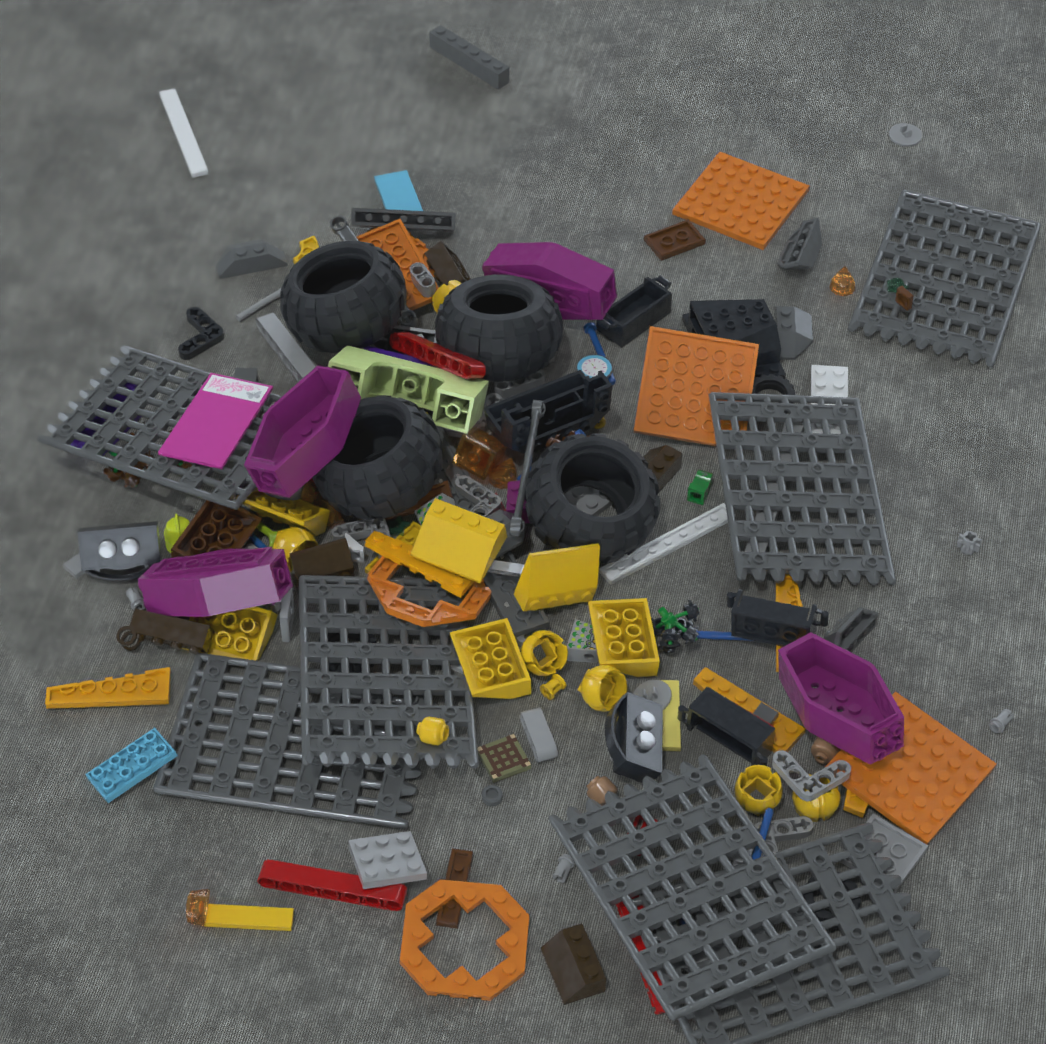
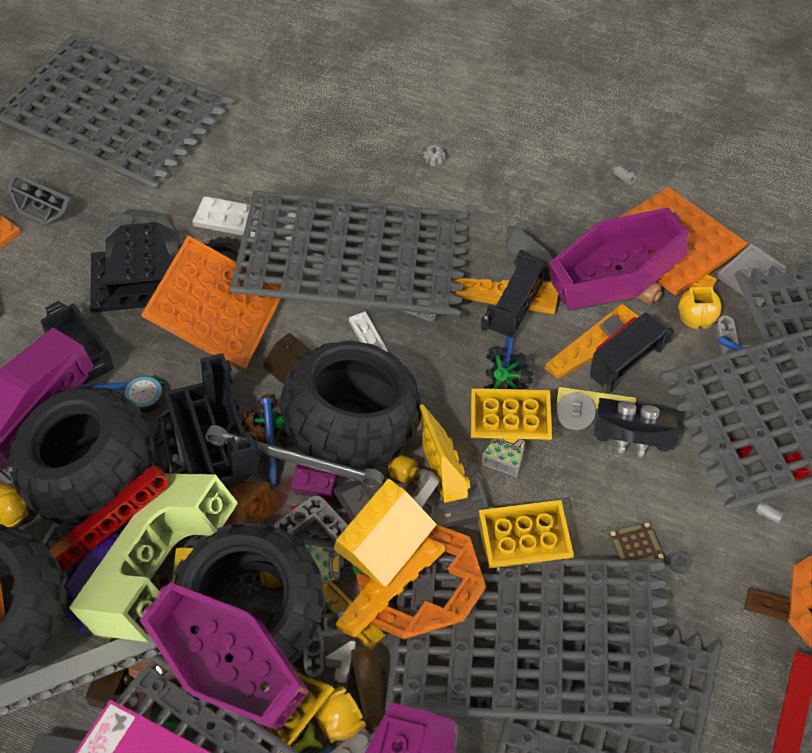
camera: 80 degrees left, 5 degrees up
light grey plate [348,831,427,889] -> none
yellow head [417,716,449,746] -> none
yellow piece [520,630,568,676] -> none
light grey beam [520,707,558,762] -> none
yellow bush [540,674,567,700] -> none
yellow piece [577,665,627,712] -> none
medium nougat head [587,776,618,806] -> none
green leg [687,469,714,505] -> none
yellow piece [734,765,783,816] -> none
light grey beam [772,750,851,801] -> none
clear orange piece [829,266,856,296] -> none
clear green plate [887,278,909,293] -> none
reddish brown tile [895,286,914,311] -> none

